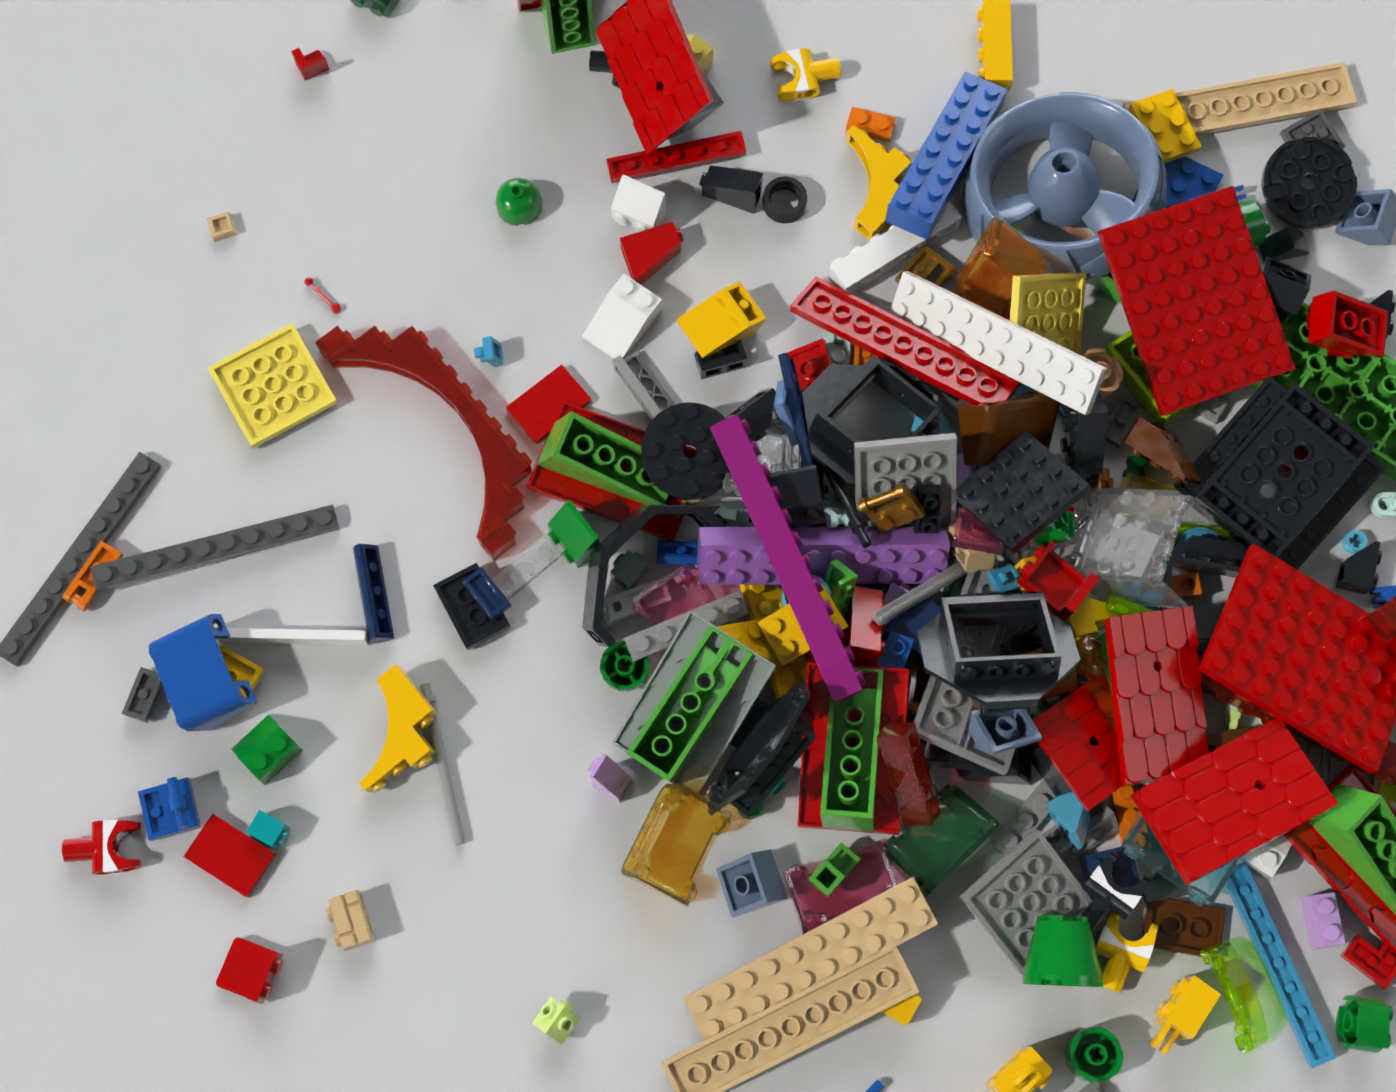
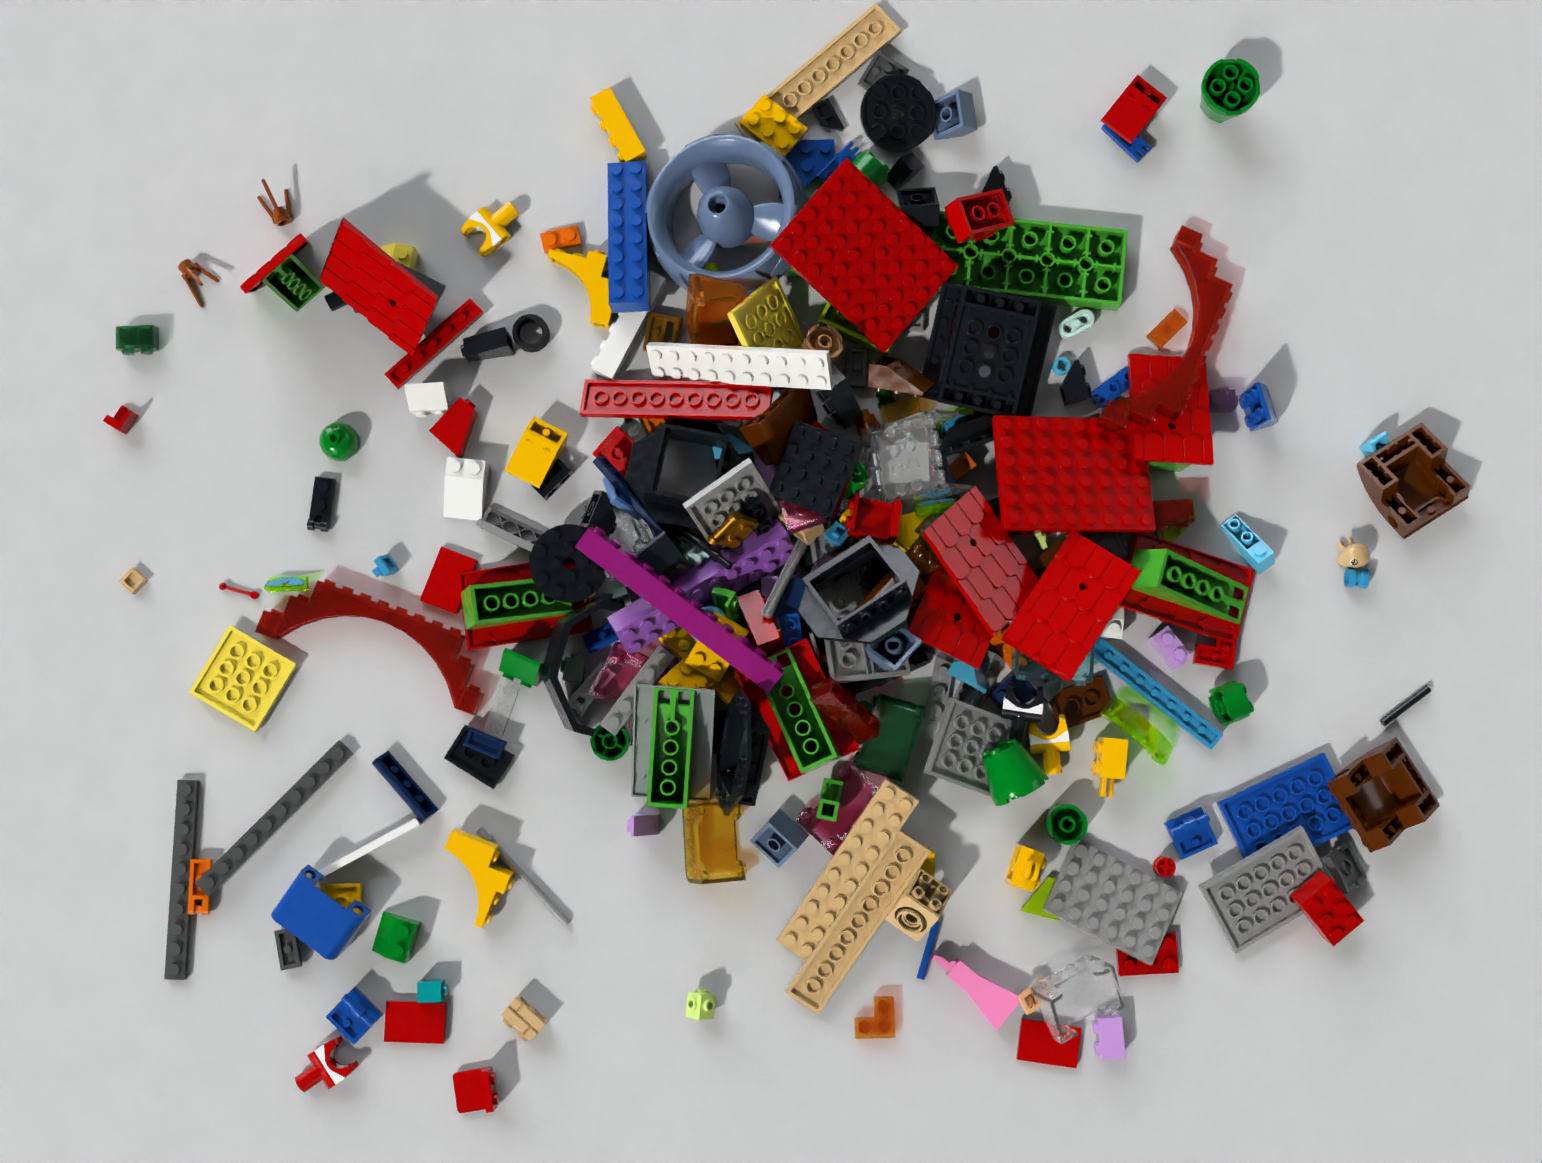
camera: 25 degrees left, 10 degrees up
none -> clear neon green slope [264,576,309,592]
none -> black plate [307,477,336,532]
none -> black tile [812,98,844,132]
none -> tan brick [885,868,953,942]

